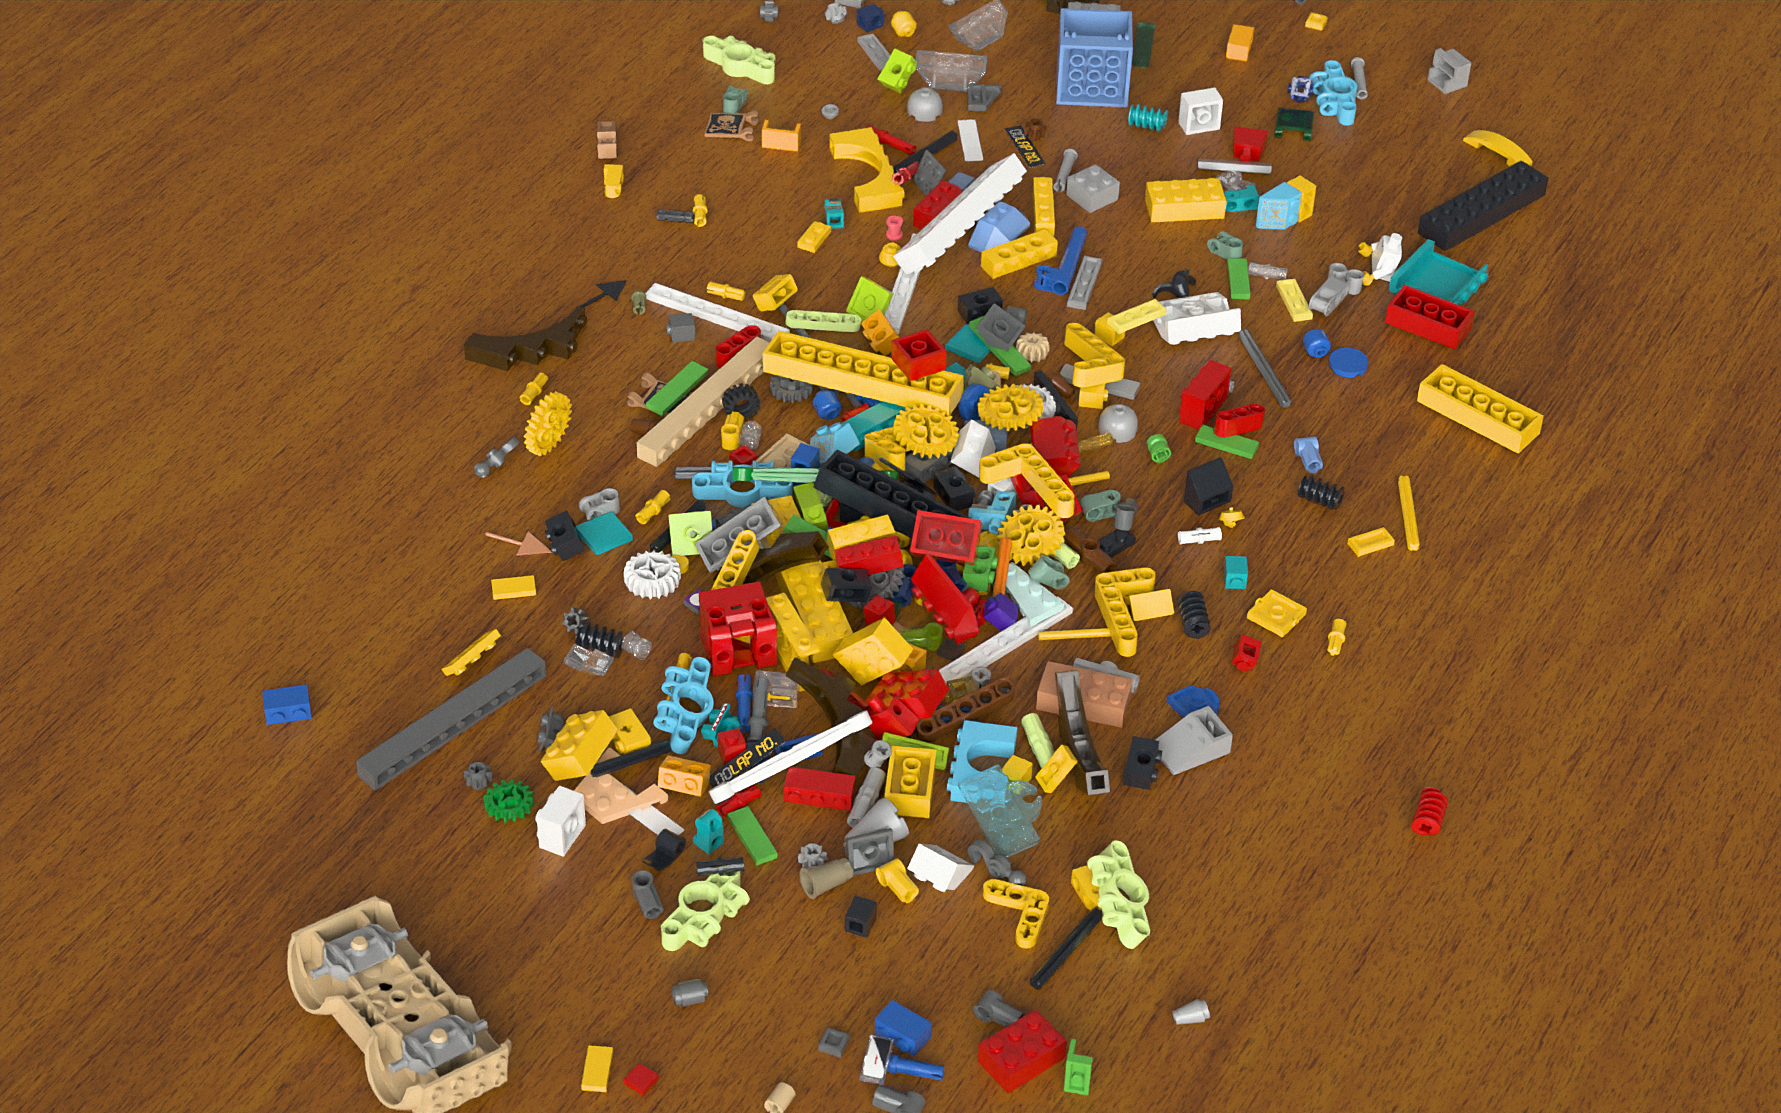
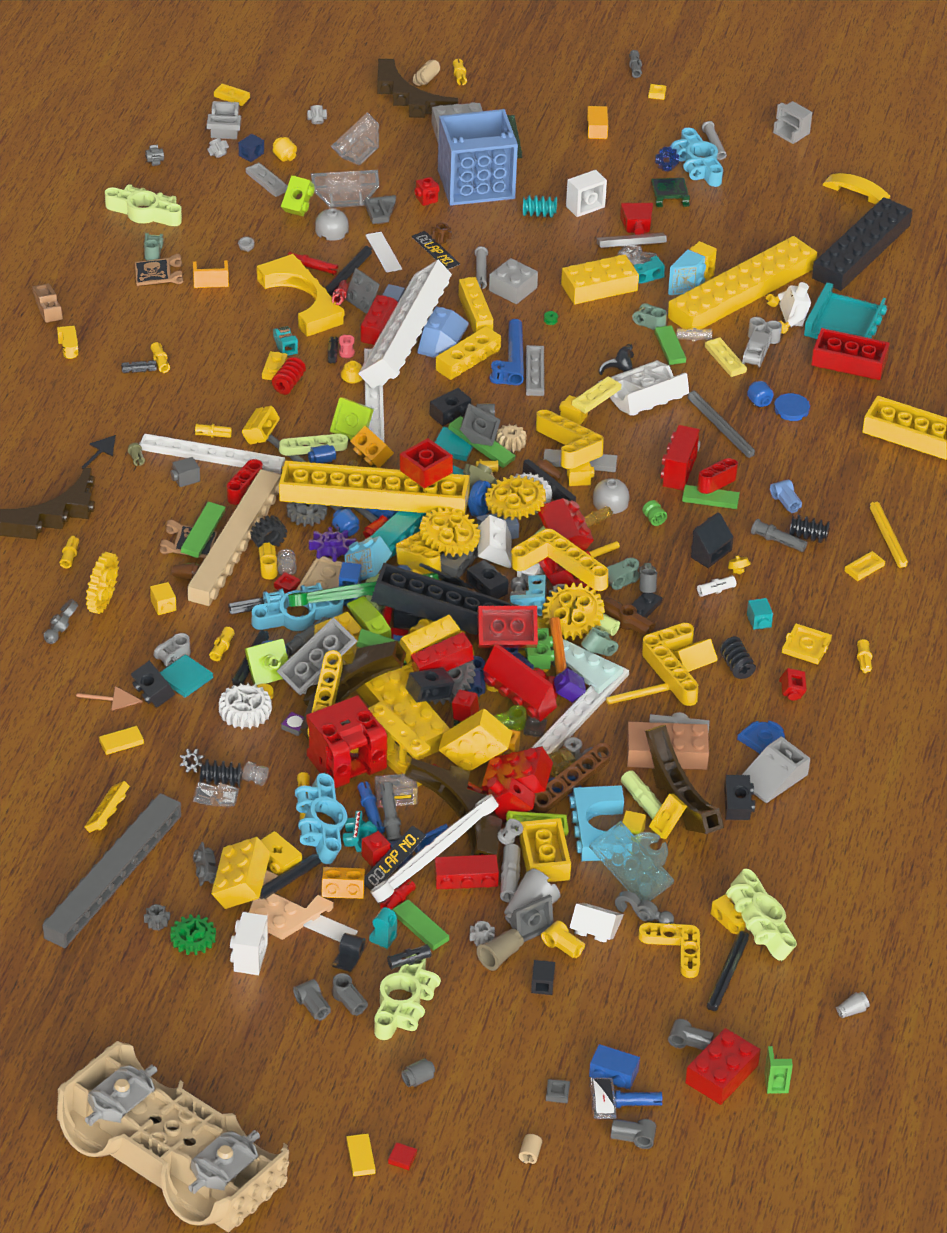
camera: 15 degrees left, 0 degrees up
none -> yellow brick [150,582,176,615]
none -> red piece [272,357,306,395]
none -> dark grey piece [293,979,331,1021]
none -> blue brick [308,444,336,464]
none -> dark purple gear [309,527,356,562]
none -> black axle [328,336,338,364]
none -> red brick [414,177,440,206]
none -> green piece [544,311,558,325]
none -> yellow brick [668,236,817,335]
none -> dark grey pin [751,518,808,552]

